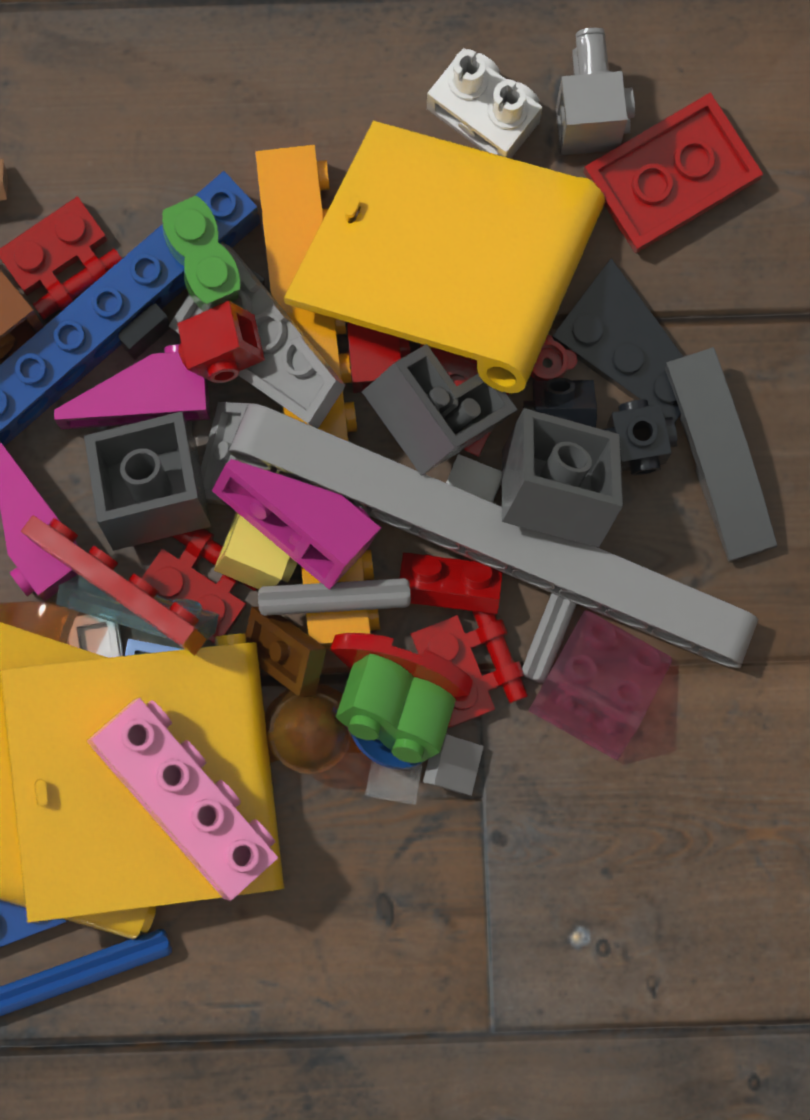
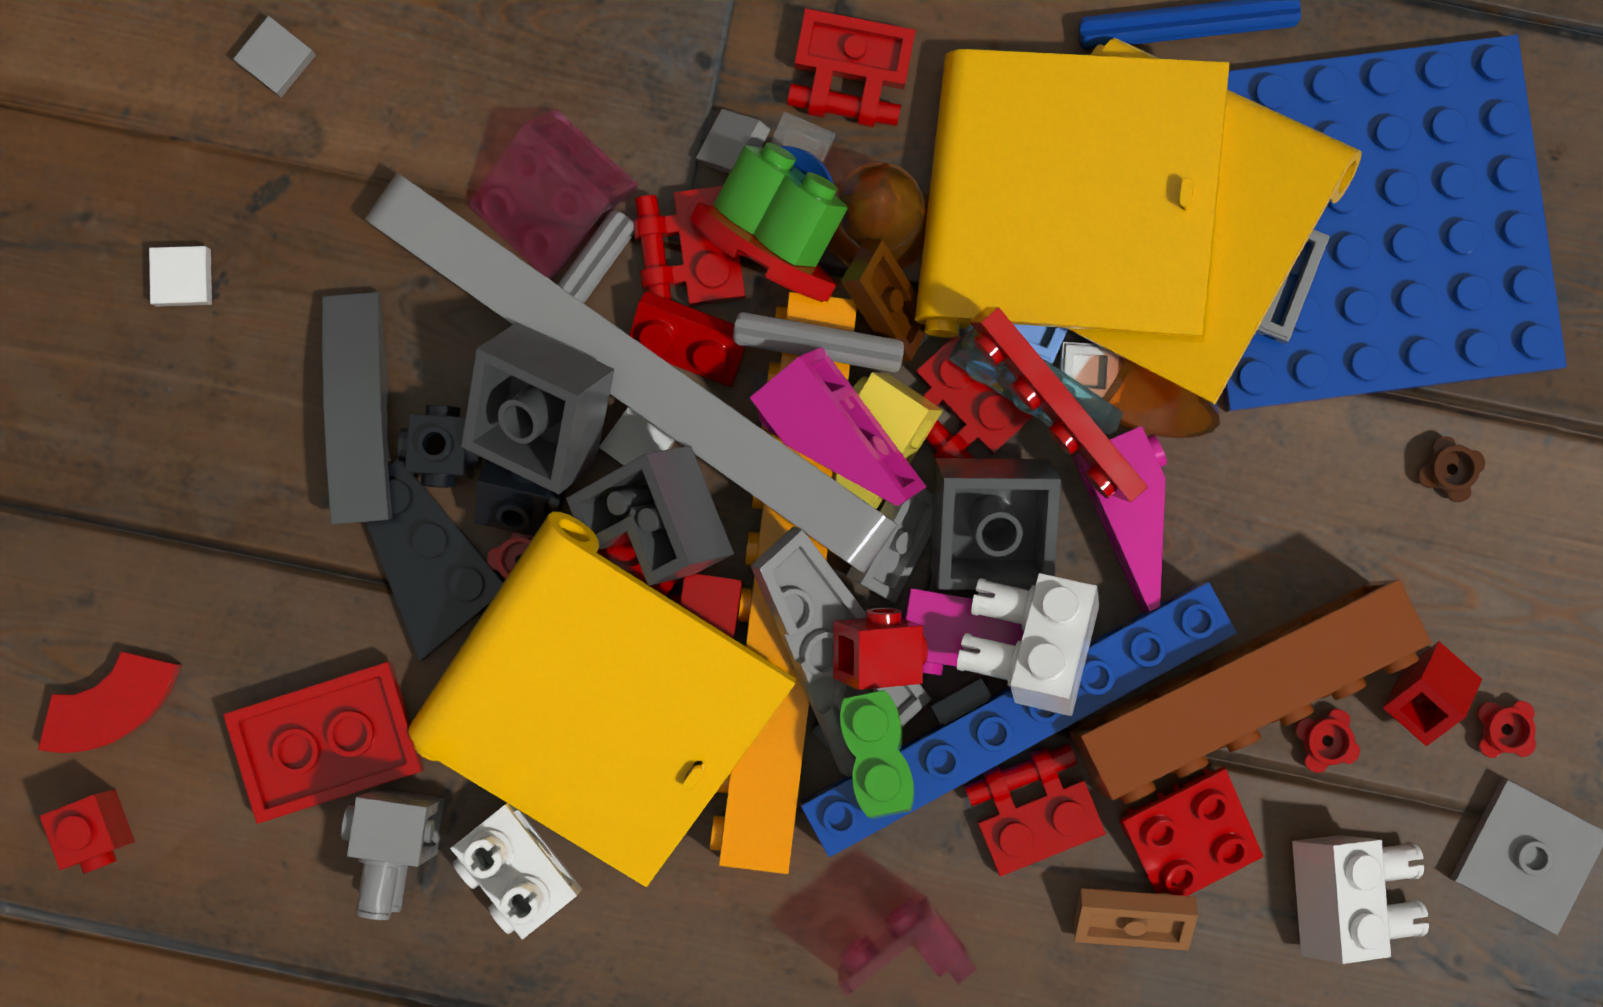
camera: 165 degrees left, 5 degrees up
bright pink brick [86,698,278,901] -> none
none -> red plate [787,8,916,128]
none -> clear pink bracket [838,897,977,996]
none -> white brick [957,573,1099,716]

